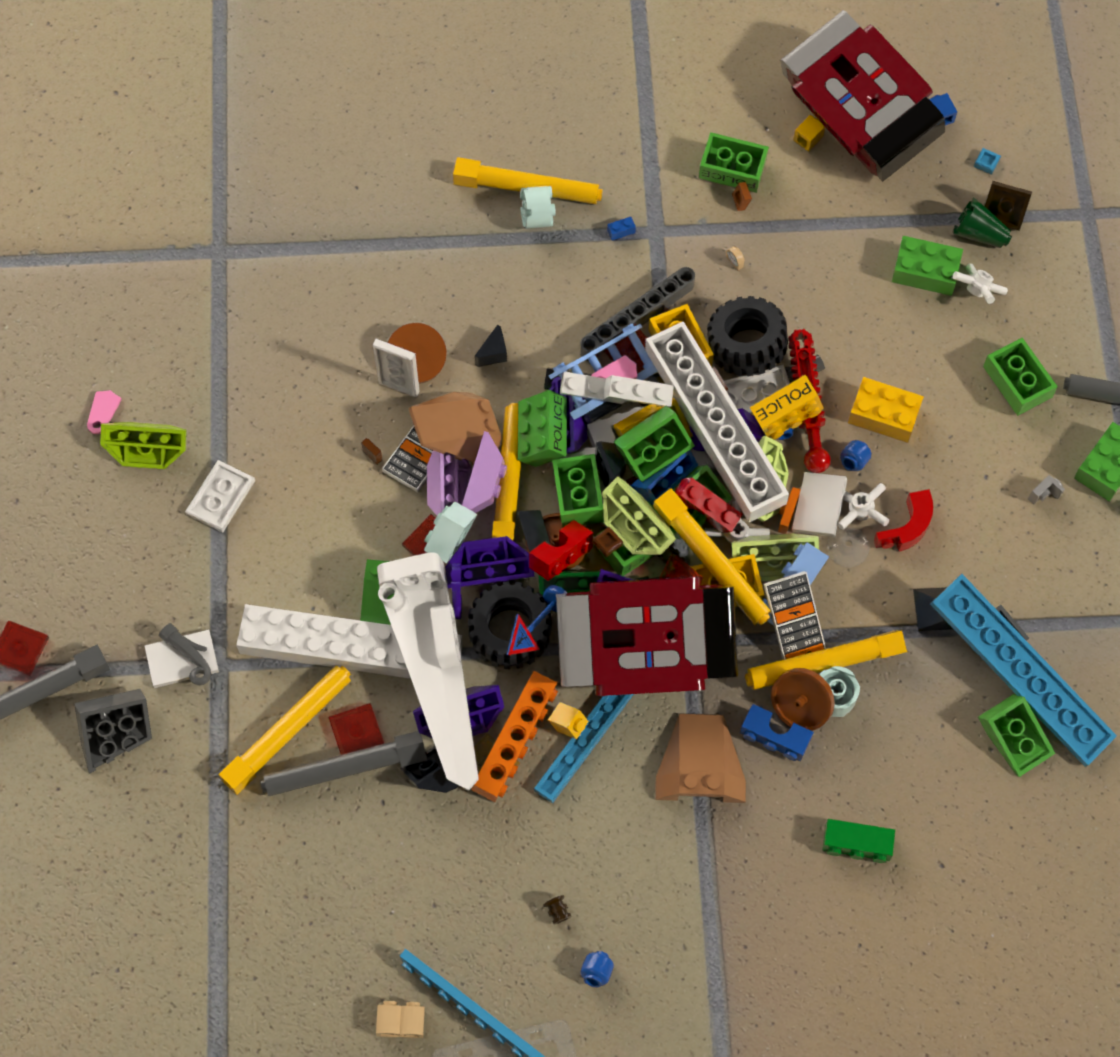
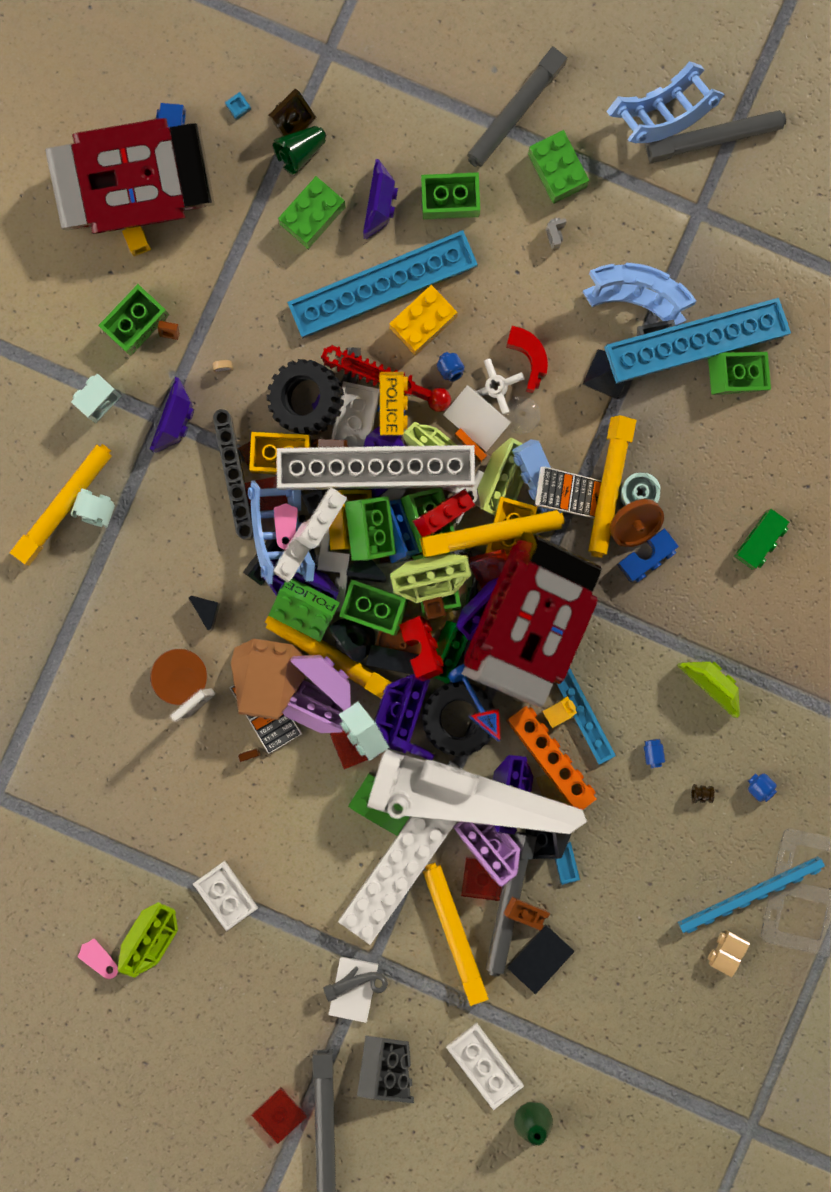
camera: 65 degrees left, 20 degrees up
blue piece [607,217,636,240] -> none
medium nougat wedge [655,714,746,803] -> none
white bar [953,263,1008,304] -> none
none -> light aqua brick [71,373,121,423]
none -> dark purple wedge [150,377,194,453]
none -> dark azure plate [287,230,478,339]
none -> black hat [330,618,375,662]
none -> dark purple wedge [363,159,398,239]
none -> white tile [446,1022,524,1110]
none -> lavender wedge [453,821,520,887]
none -> dark orange plate [503,897,550,931]
none -> black tile [507,924,575,995]
none -> dark green cone [514,1102,553,1146]
none -> dark azure tile [555,842,580,885]
none -> light blue fence [582,263,696,326]
none -> blue brick [643,739,665,768]
none -> lime wedge [676,661,740,718]

